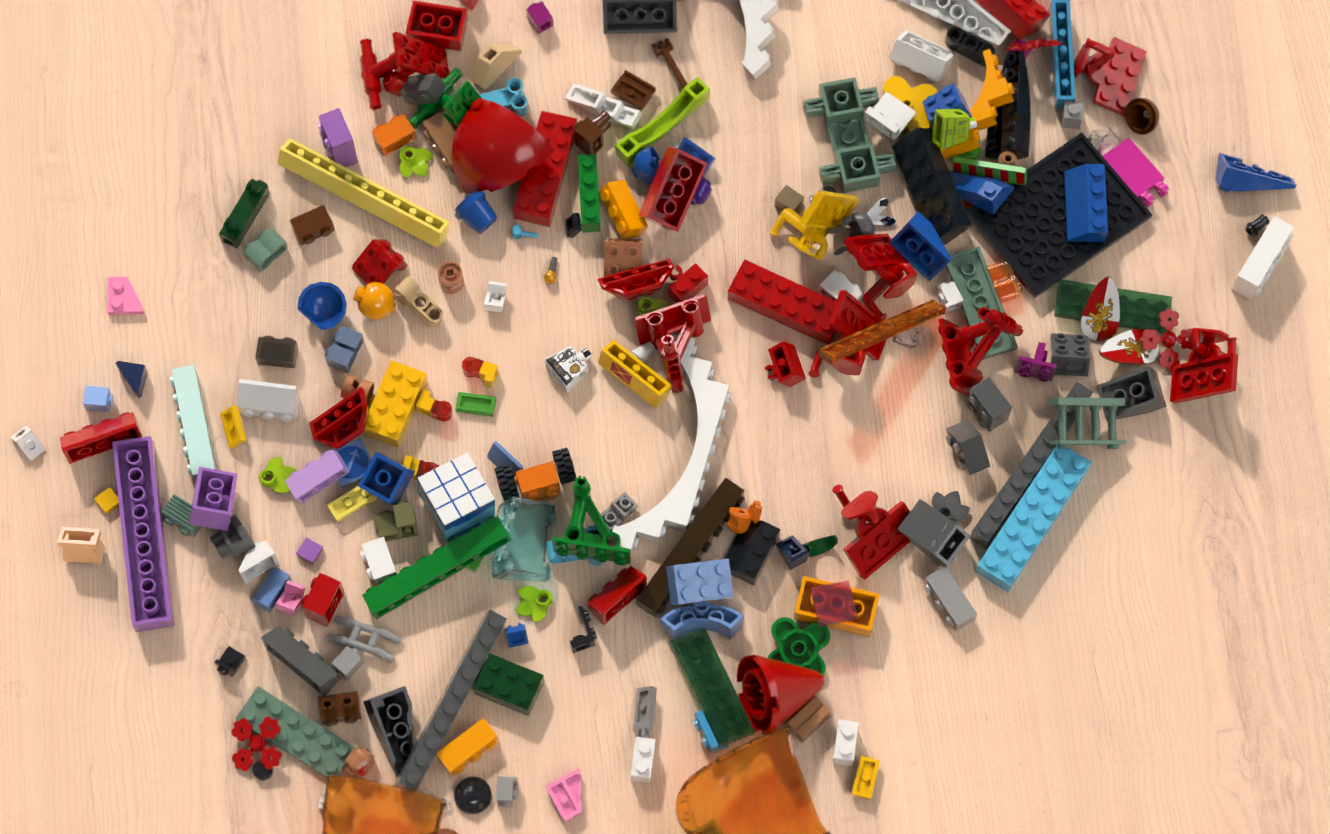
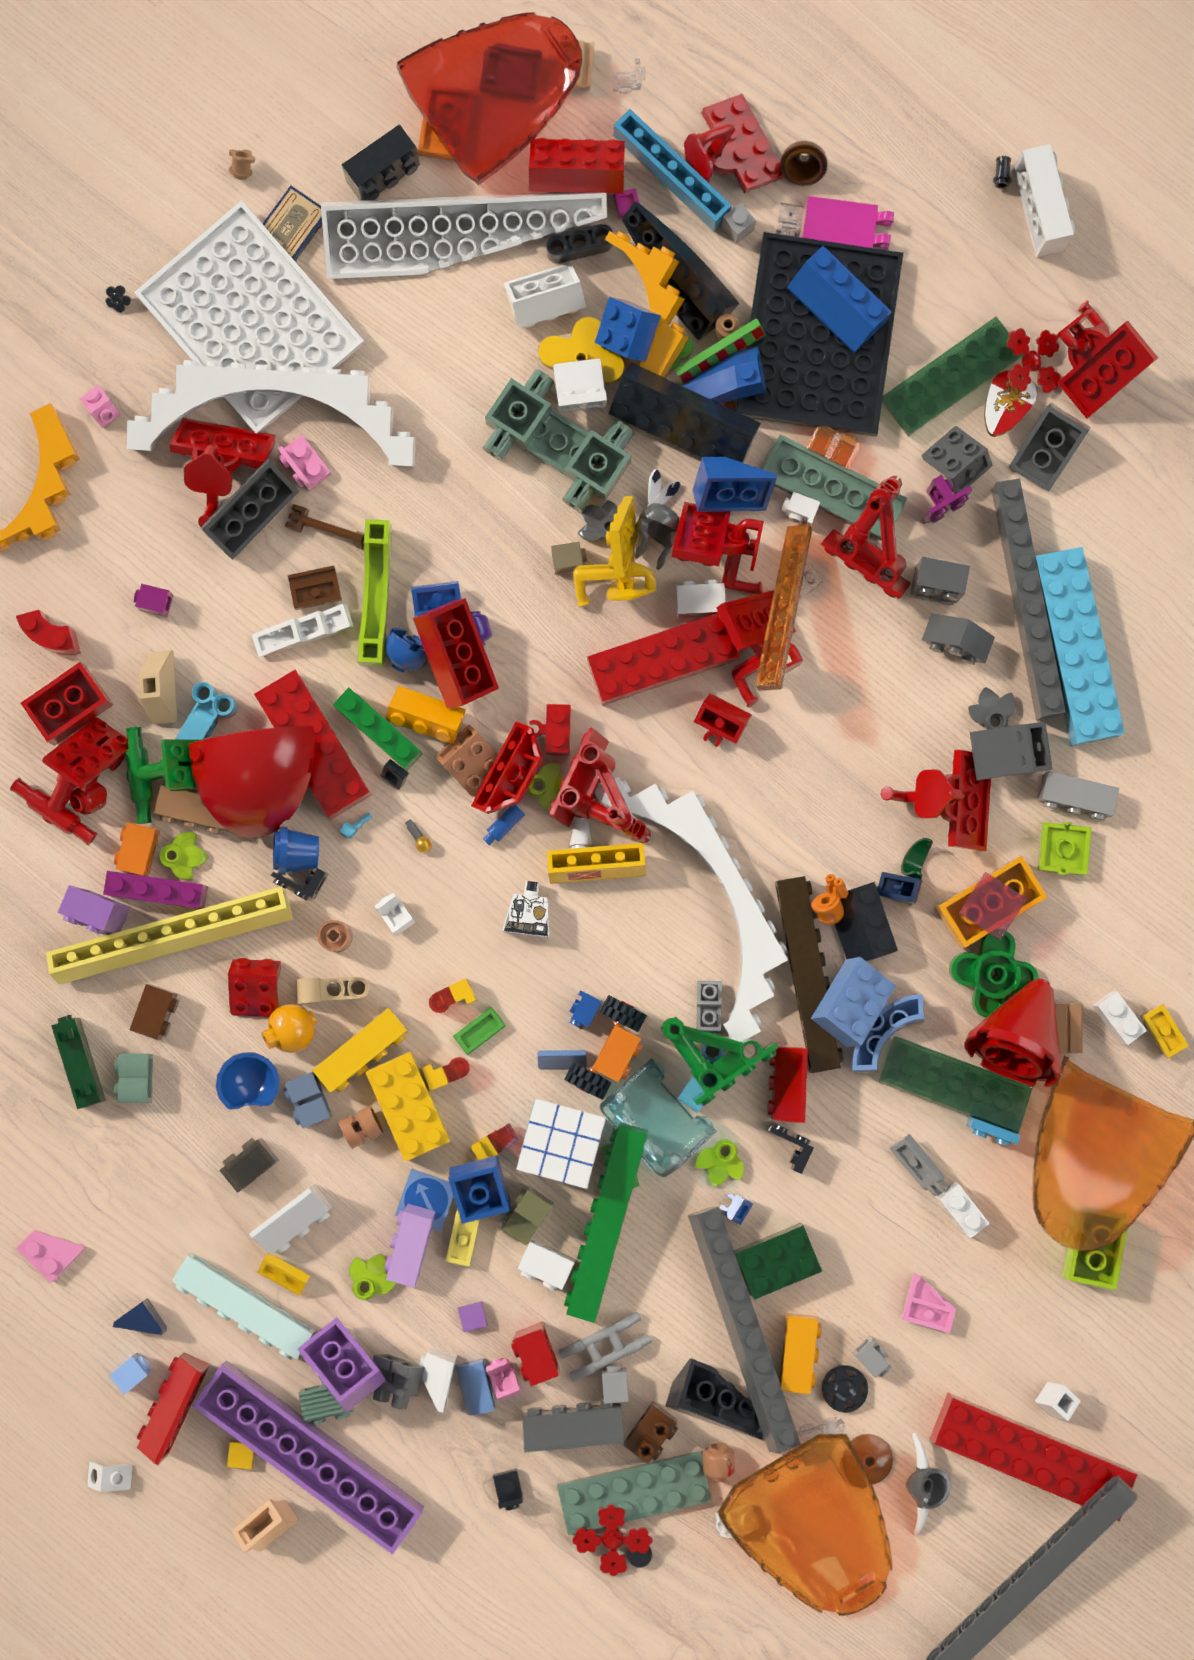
camera: 45 degrees left, 15 degrees up
red wedge [309,387,368,449] -> none
dark grey brick [400,73,446,105] -> none
reddish brown brick [574,110,611,155] -> none
lime torso [932,109,977,150] -> none
red plant [1006,38,1063,51] -> none
sand green fence [1048,397,1126,449] -> none
shield [1081,276,1120,341] -> none
blue wedge [1215,153,1297,192] -> none
none -> magenta brick [103,871,208,909]
none -> black bracket [270,868,329,901]
none -> bright pink bracket [278,435,331,491]
none -> yellow brick [312,1008,409,1093]
none -> blue cylinder [483,805,525,846]
none -> blue brick [569,990,602,1029]
none -> lime plate [1037,822,1092,876]

